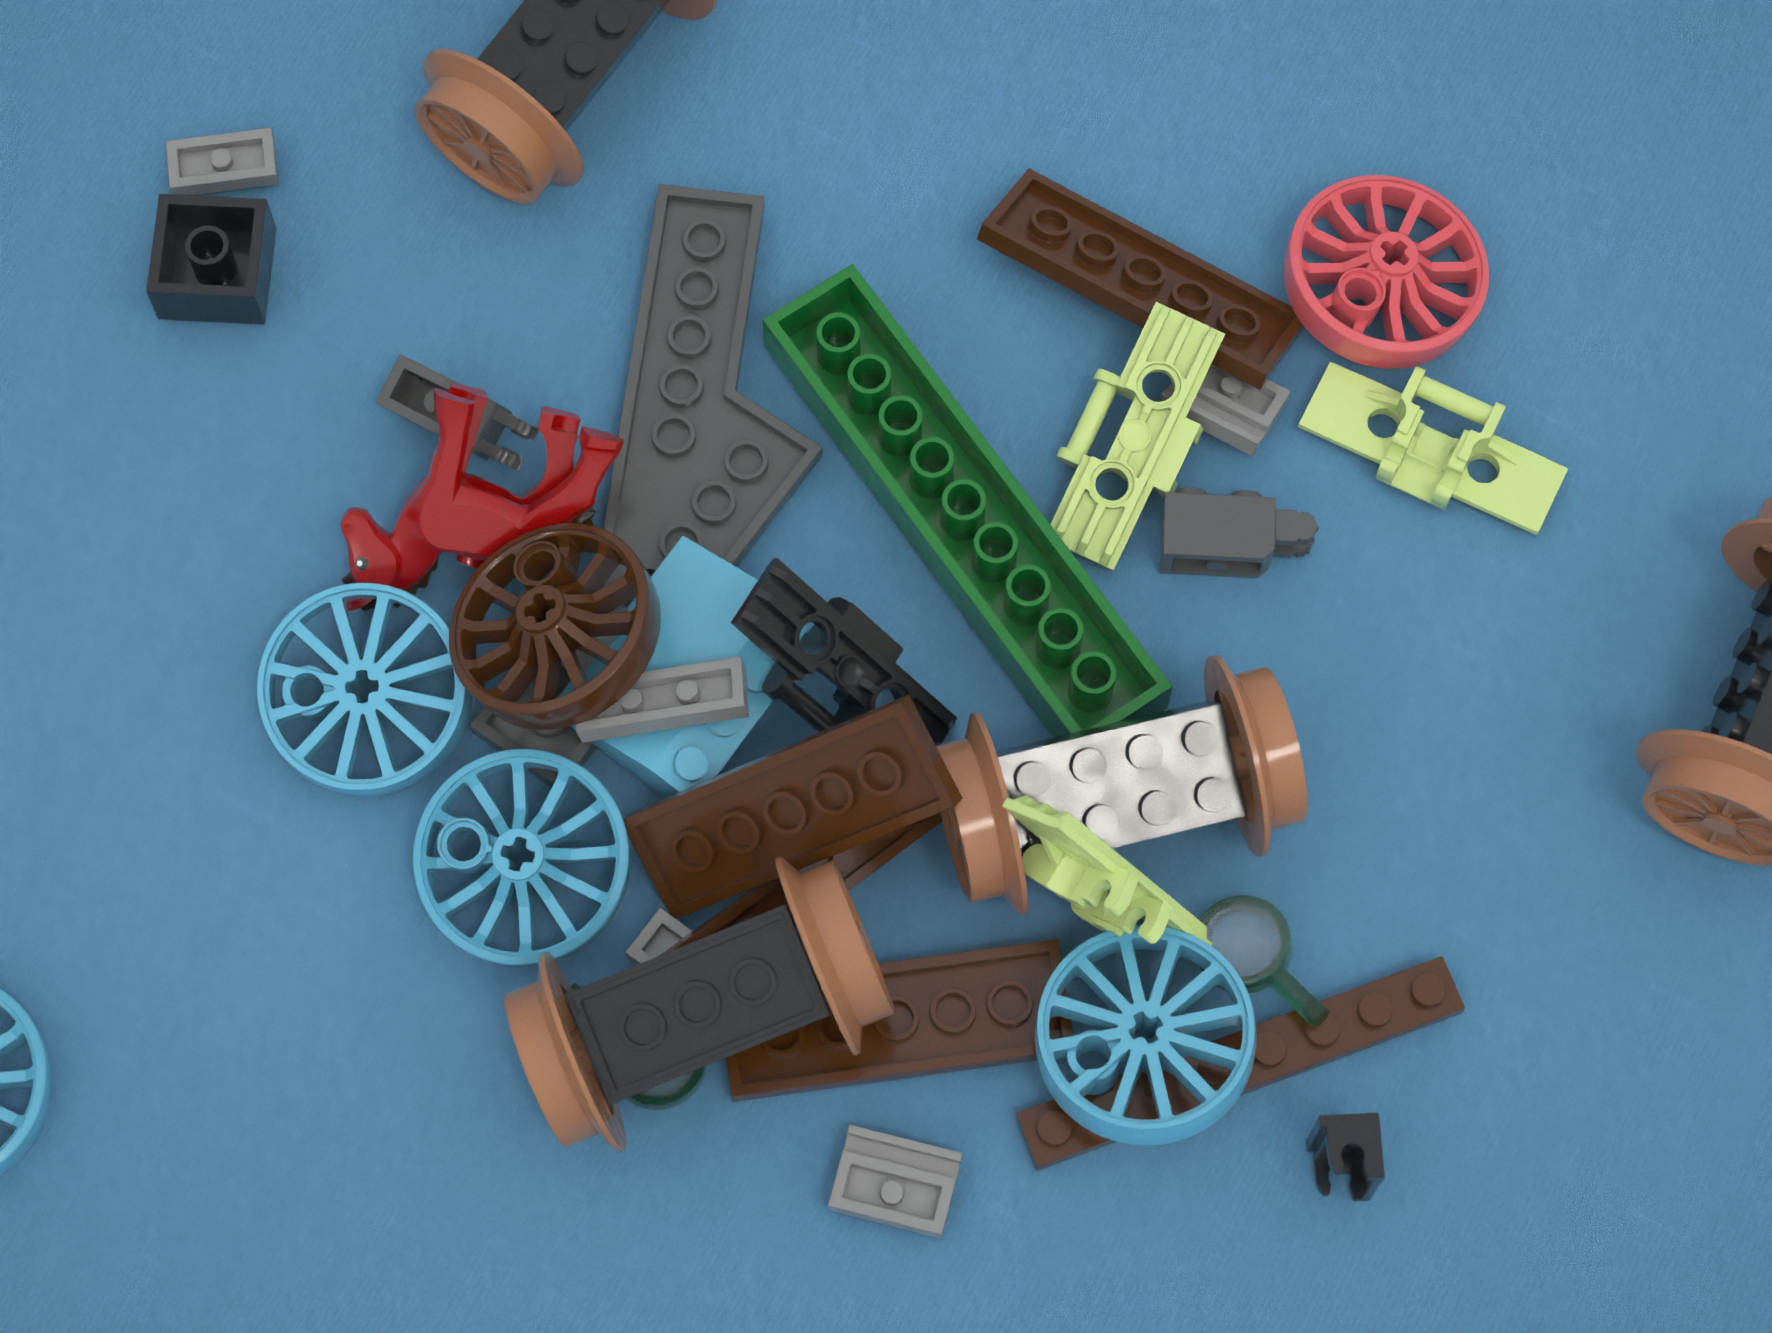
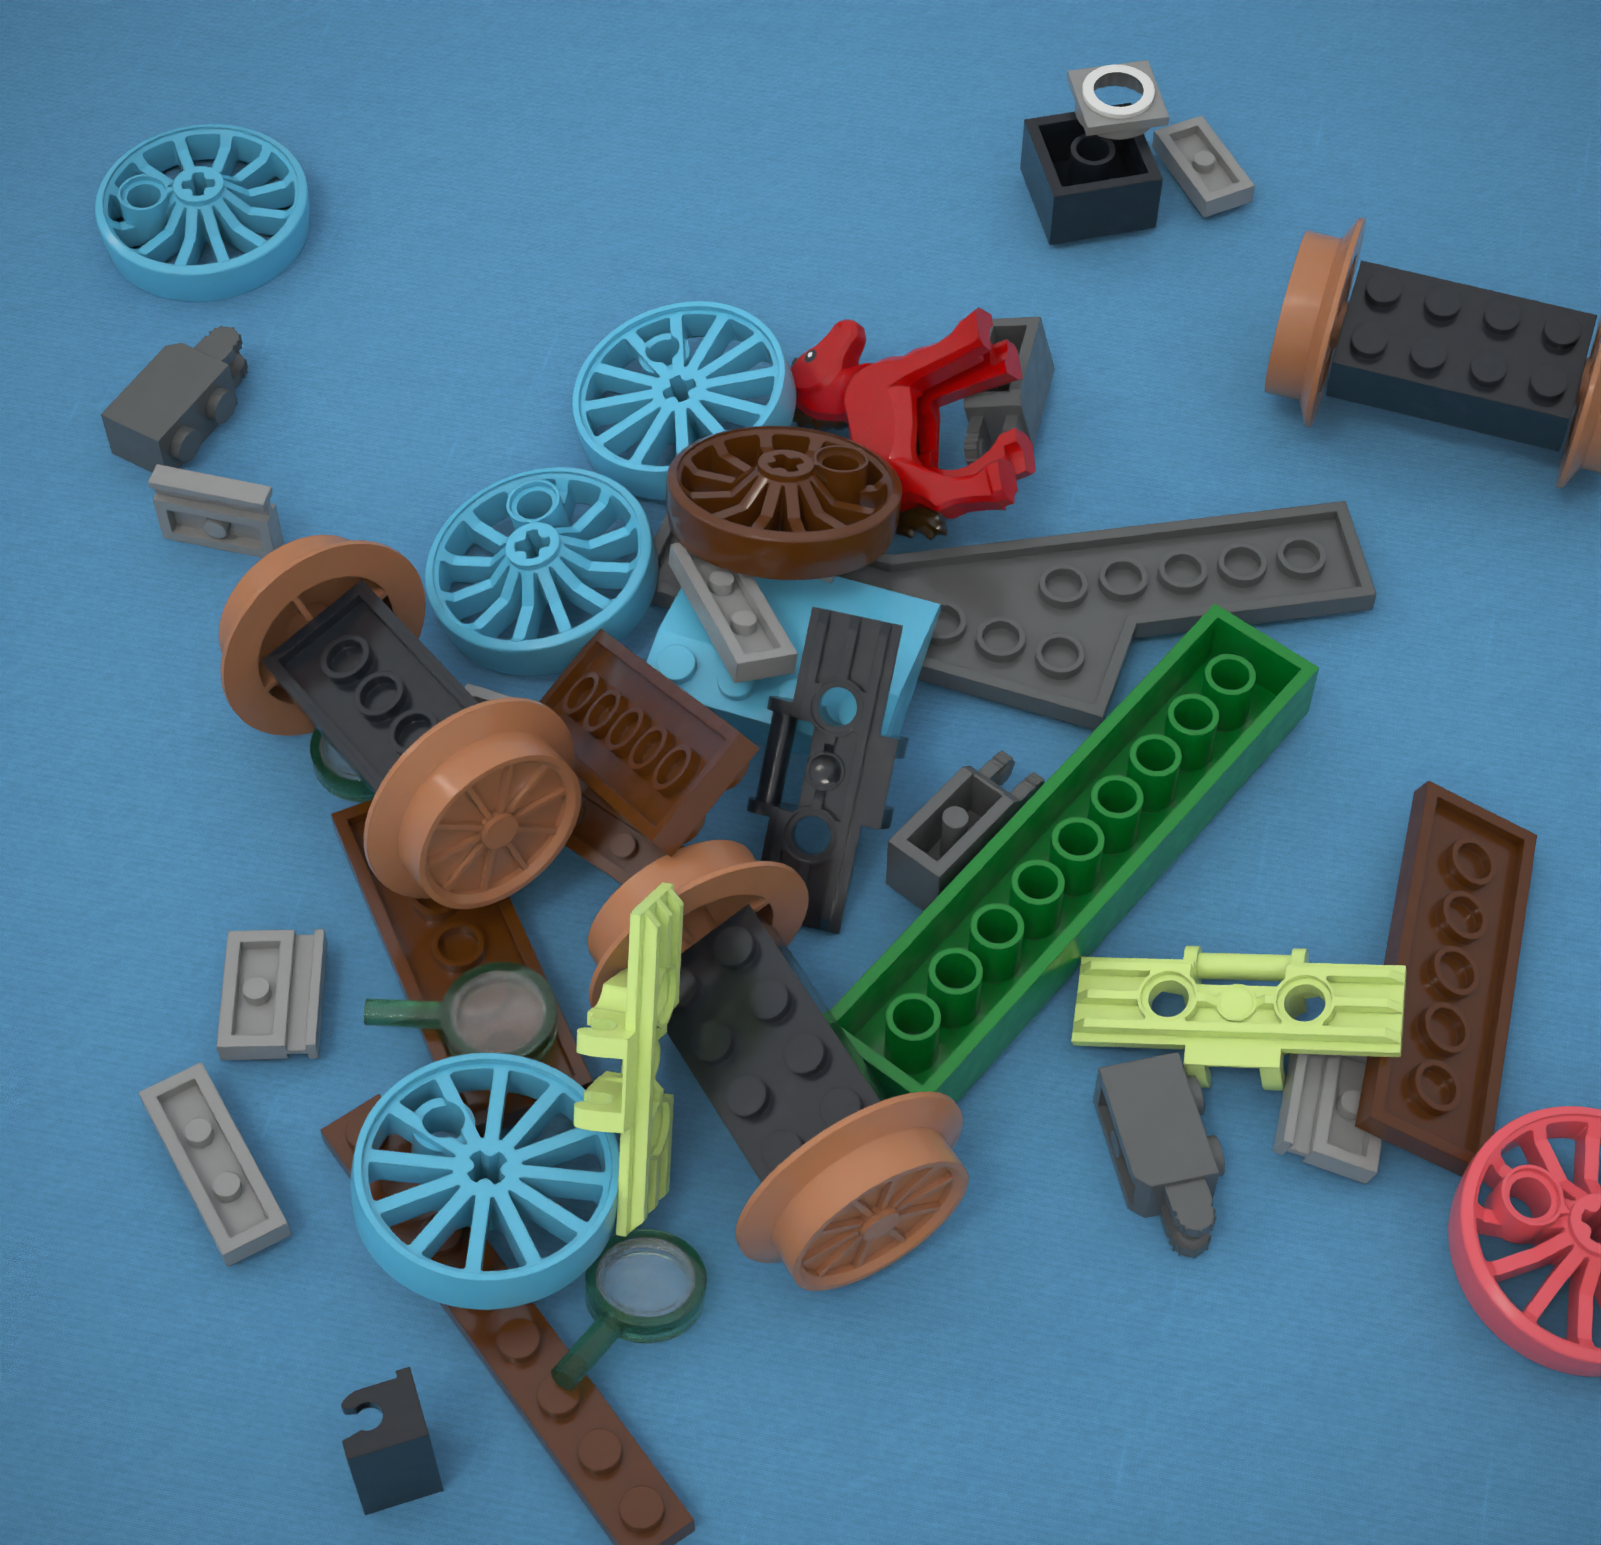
camera: 75 degrees right, 15 degrees down
yellowish green piece [1298,362,1568,535] -> none
none -> dark grey hinge [101,326,248,472]
none -> light grey plate [138,1062,291,1267]
none -> light grey plate [148,464,284,558]
none -> piece [364,962,558,1061]
none -> dark grey hinge [886,751,1045,911]
none -> light grey piece [1067,60,1169,139]

